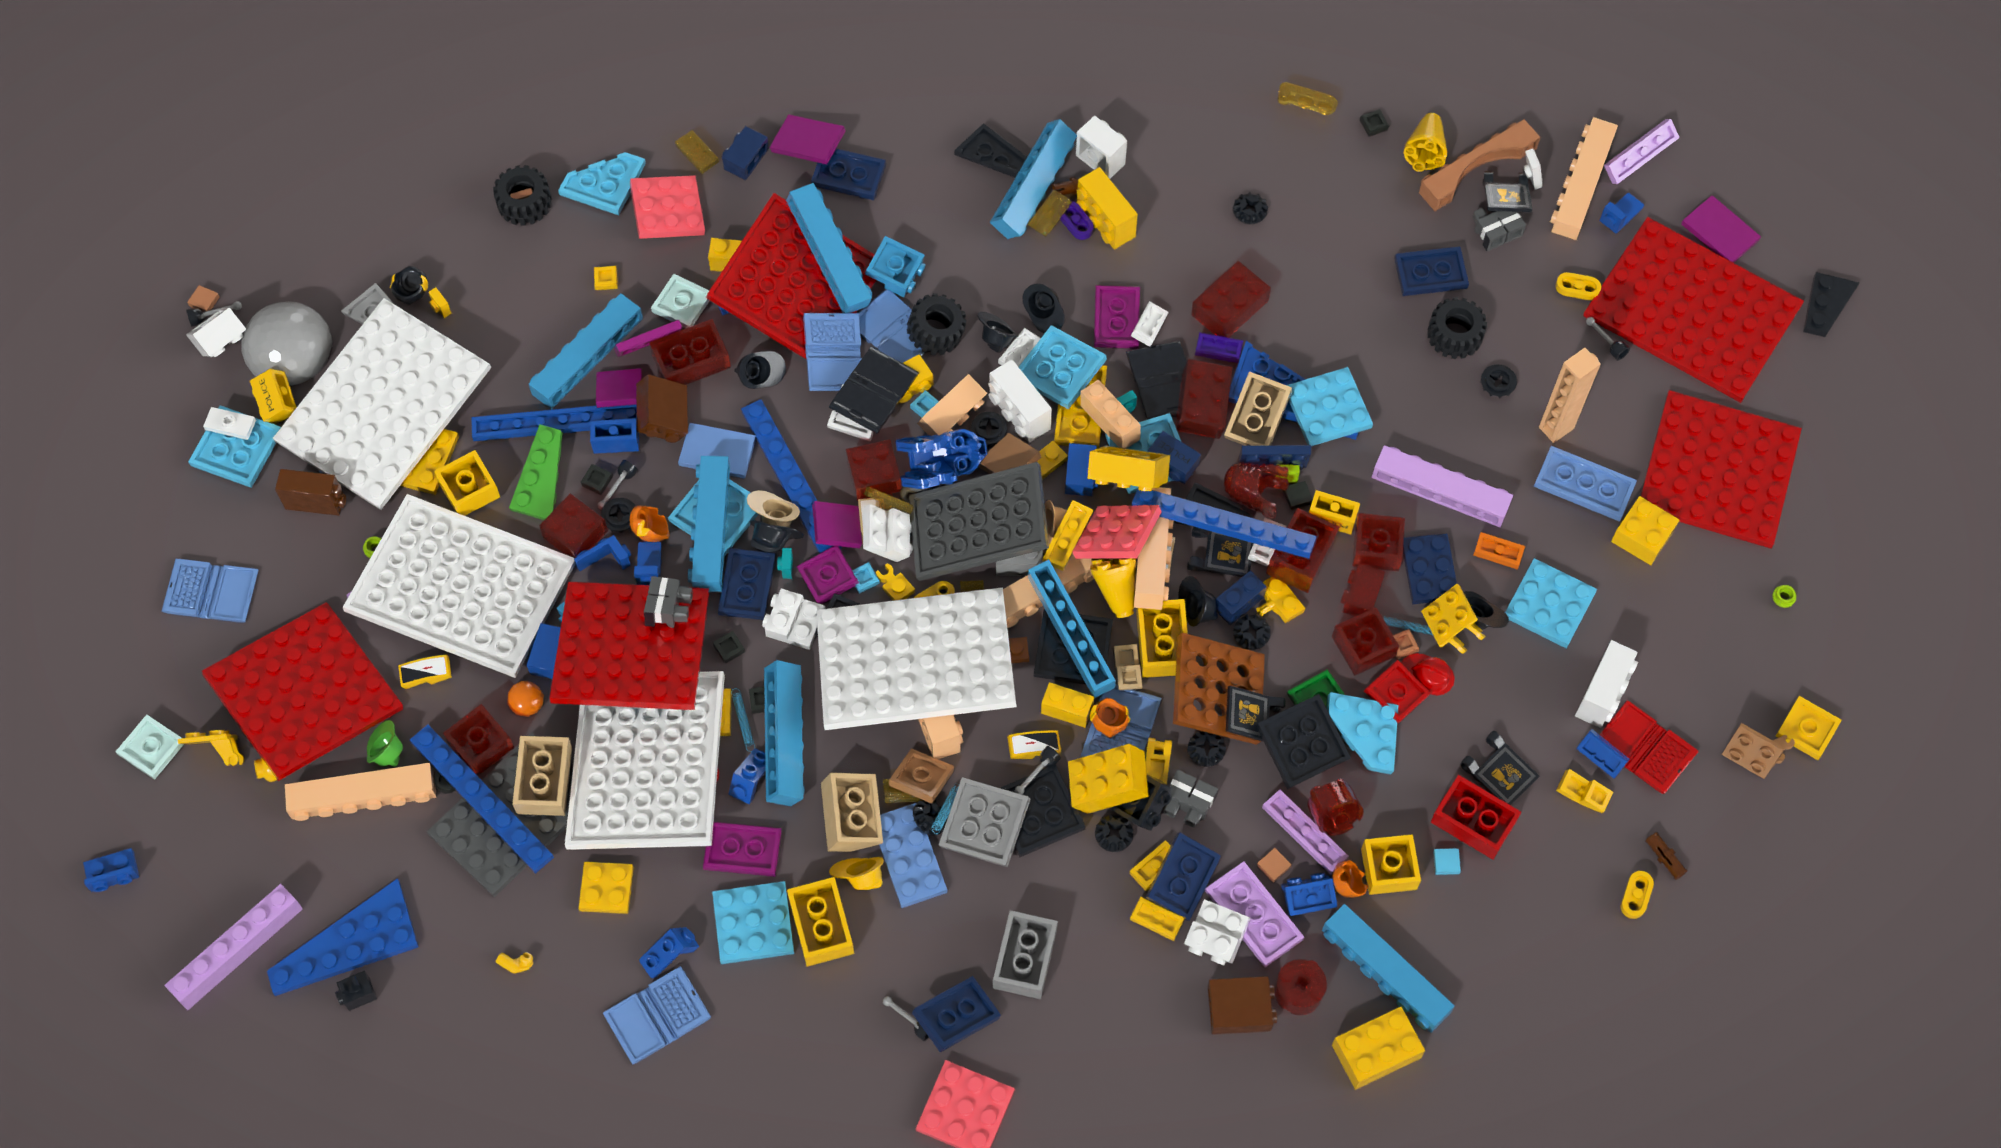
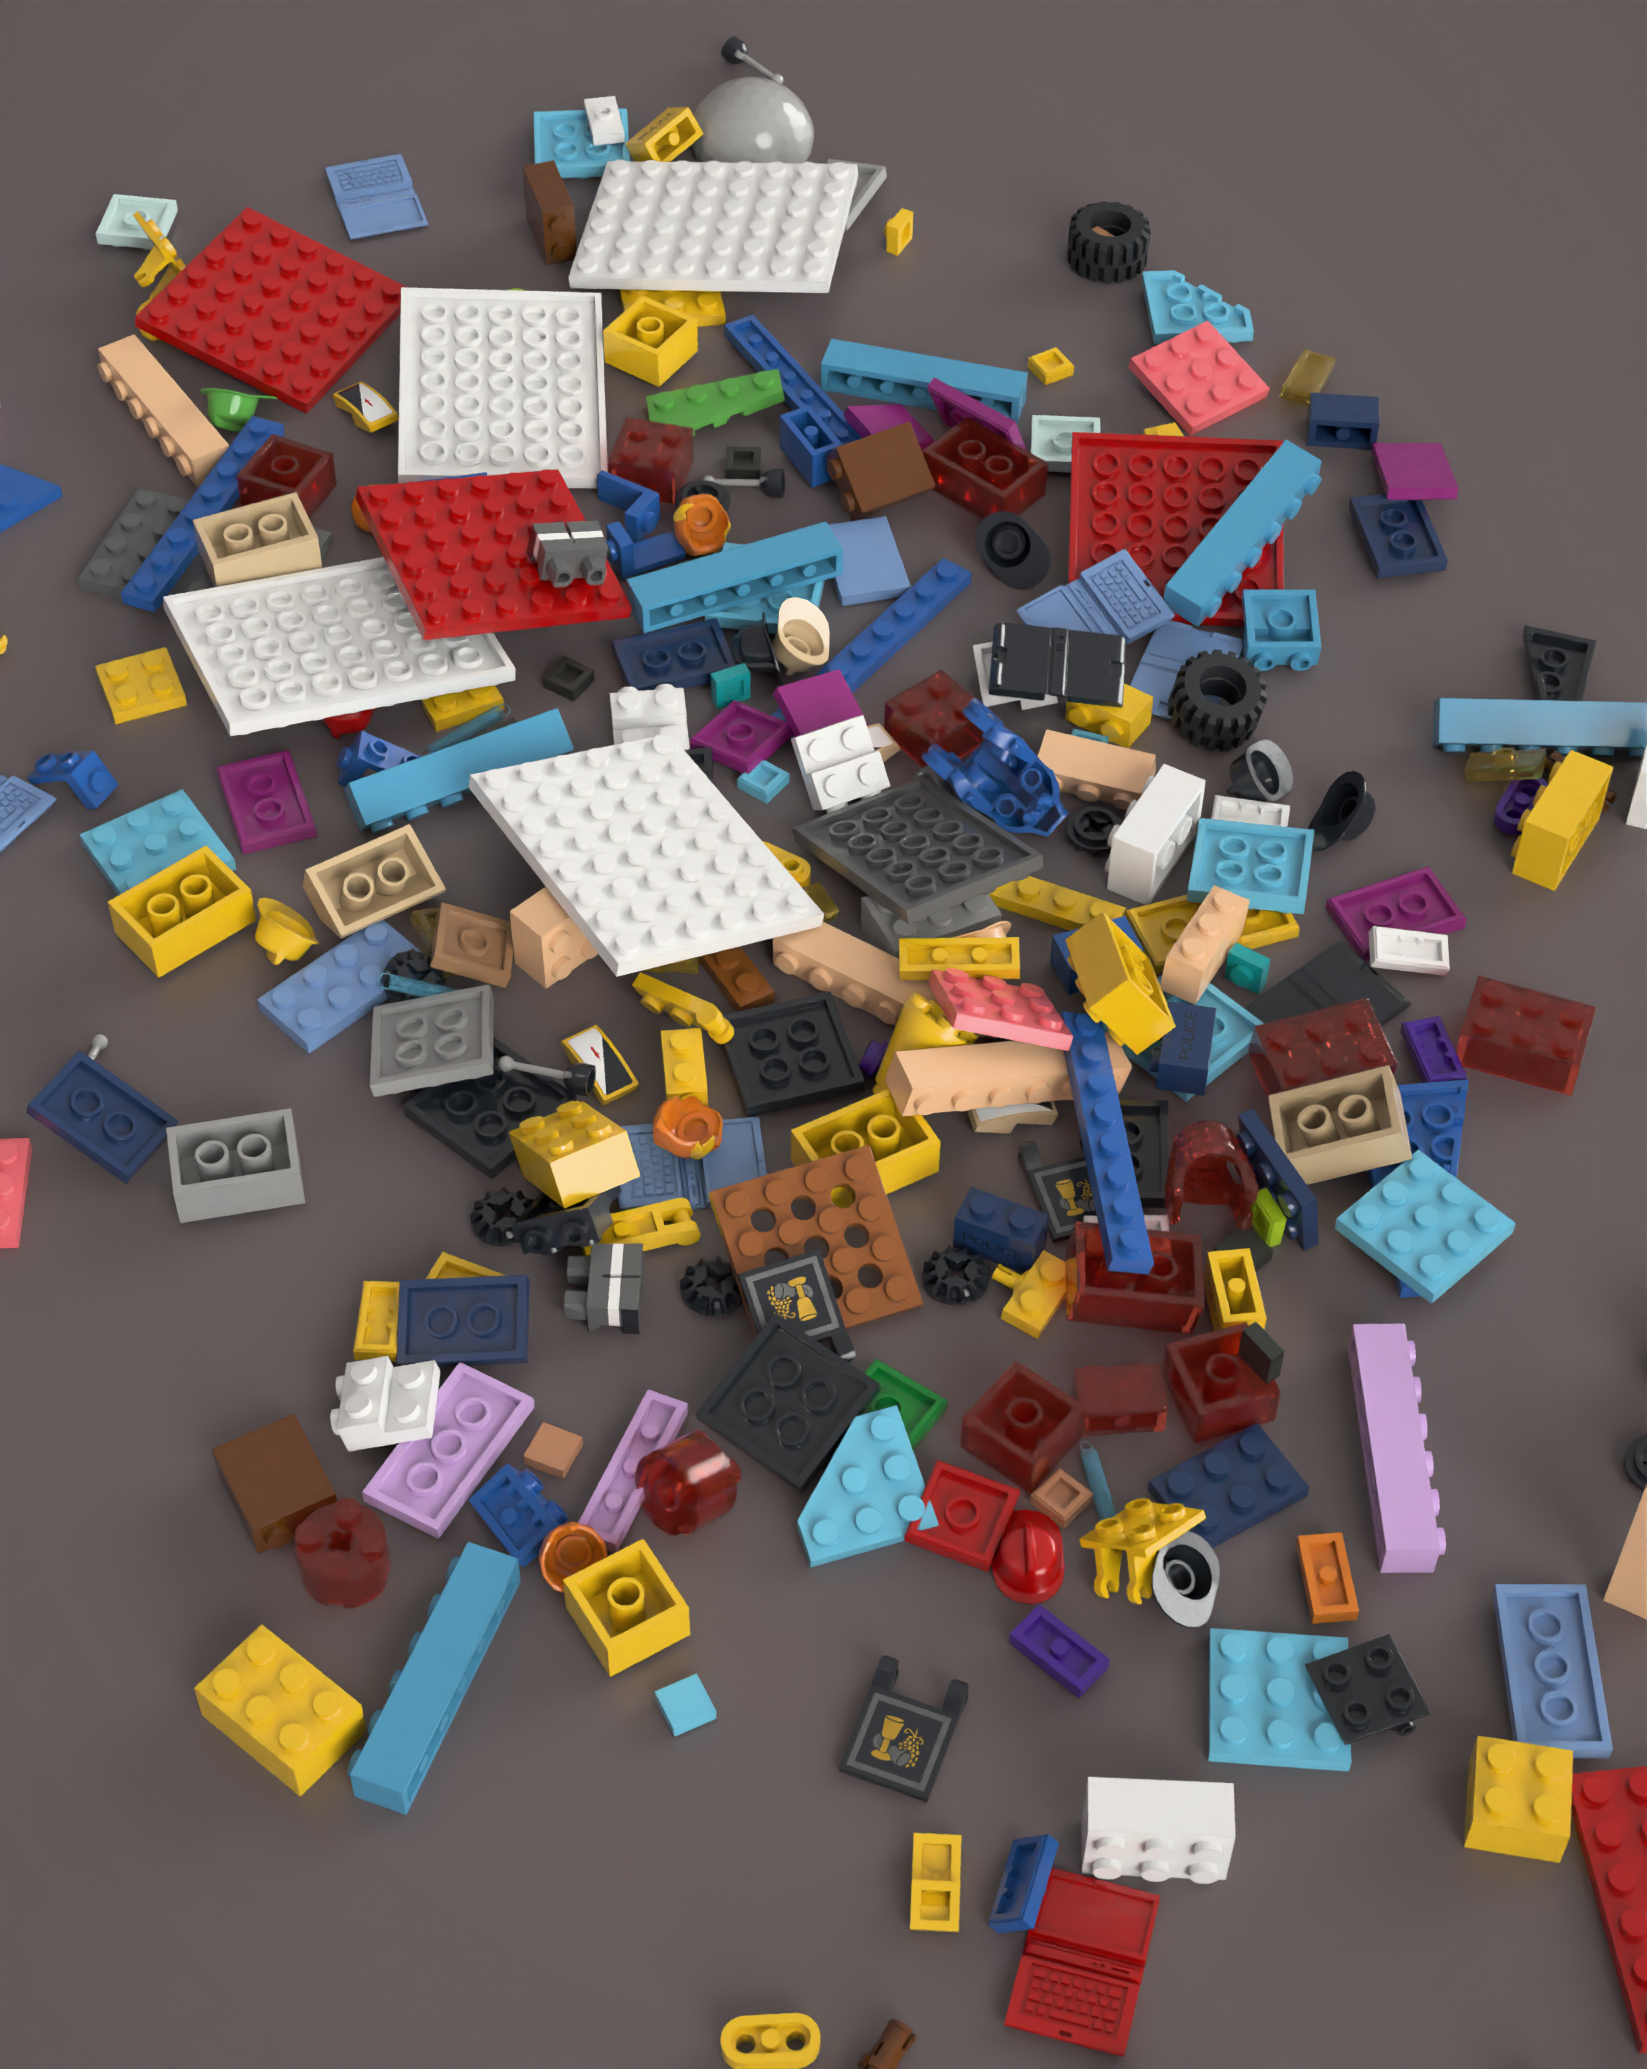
camera: 65 degrees right, 15 degrees down
white brick [186,308,246,357] -> none
nougat tile [187,285,220,312] -> none
black hair [390,266,428,305] -> none
clear yellow plate [864,487,914,514] -> none
yellow plate [876,563,915,601] -> none
medium nougat tile [979,433,1042,474] -> none
dark azure brick [1028,560,1116,698] -> none
tan slope [1113,644,1142,691] -> none
black piece [1178,576,1218,627] -> none
red brick [1431,775,1522,860] -> none
none -> yellow plate [632,972,734,1044]
none -> dark purple plate [859,1039,889,1078]
none -> dark purple plate [1009,1604,1110,1698]
none -> pearl dark grey tile [1238,1322,1285,1385]
none -> black hinge [1305,1634,1431,1745]

